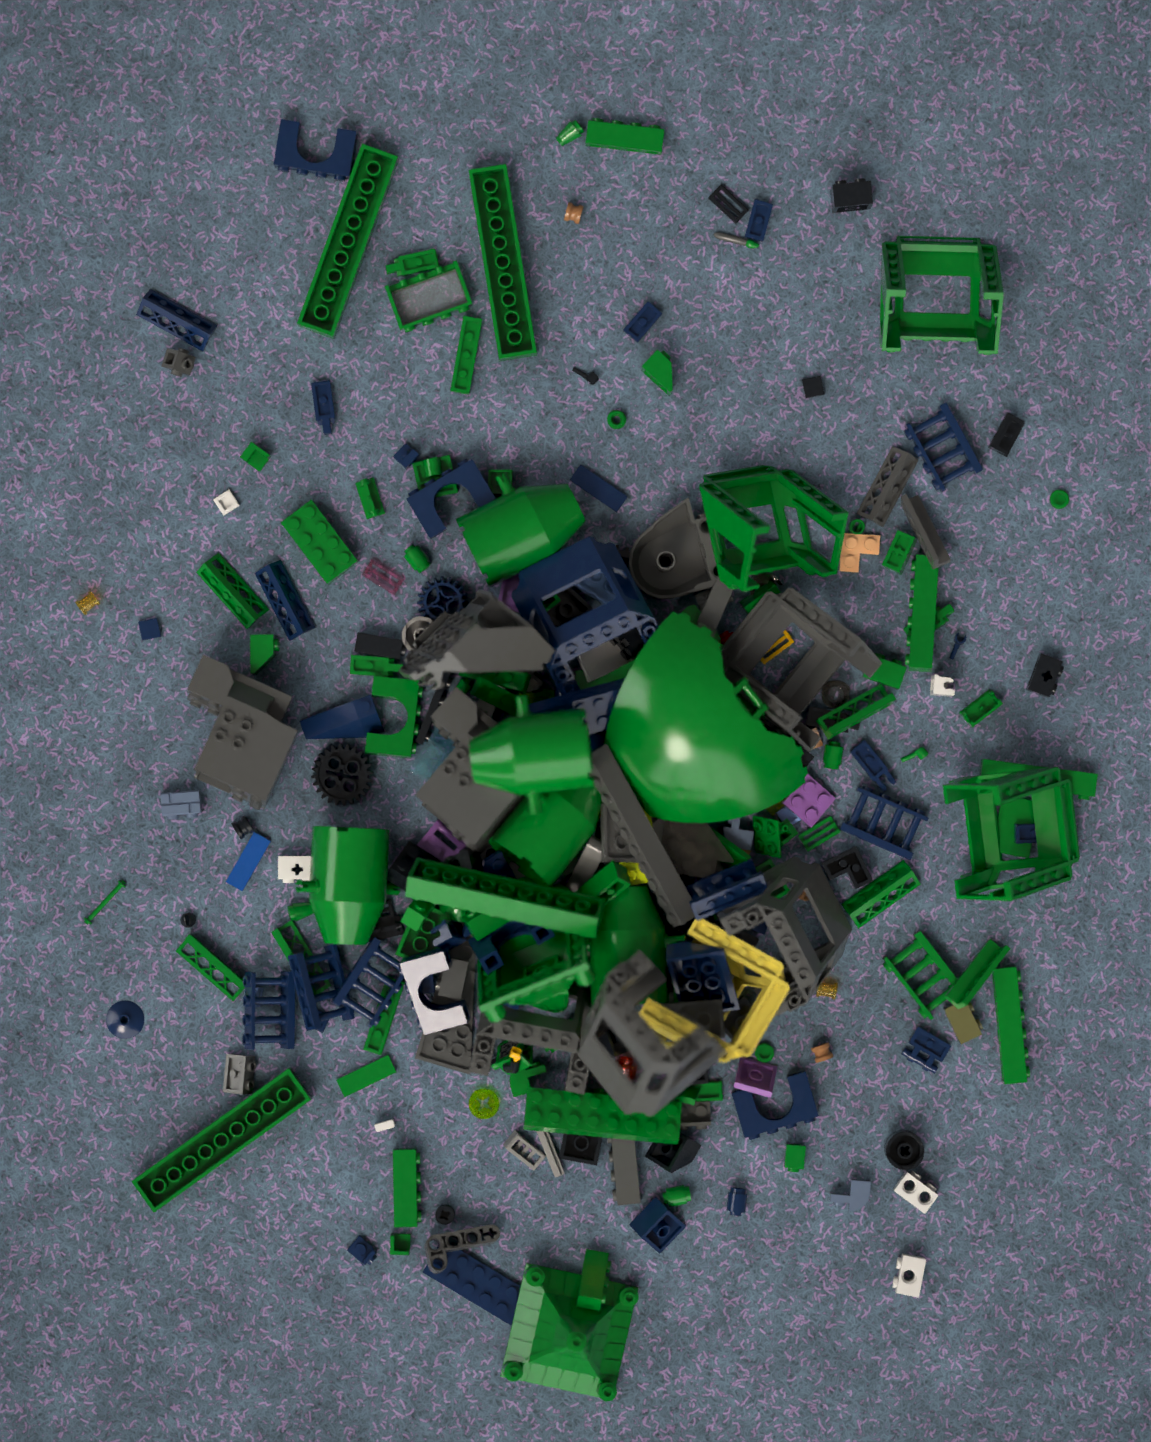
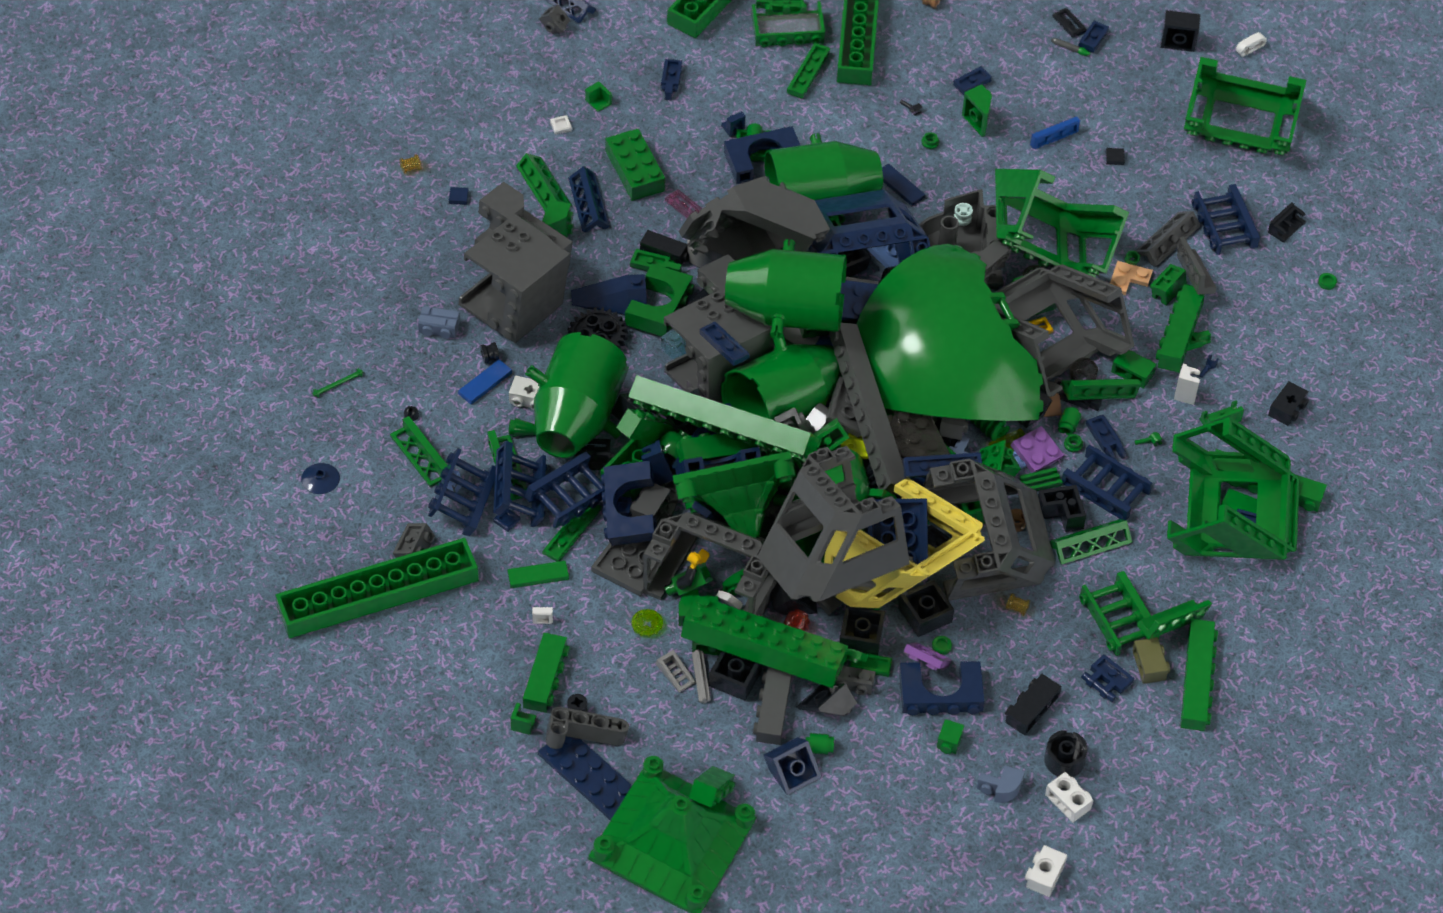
camera: 15 degrees right, 35 degrees down
dark blue bracket [347,1235,377,1266] -> none
green hinge [355,478,385,519] -> none
green brick [404,545,431,574] -> none
dark blue brick [726,1187,747,1216] -> none
medium nougat wheel [811,1042,834,1063] -> none
none -> dark blue tile [700,322,749,366]
none -> white tile [716,590,743,609]
none -> dark grey bracket [774,407,813,433]
none -> green tile [868,488,897,499]
none -> light aqua wheel [954,203,973,226]
none -> black brick [1005,674,1062,736]
none -> blue tile [1030,116,1080,149]
none -> green plate [1064,434,1083,452]
none -> white beam [1236,32,1267,57]

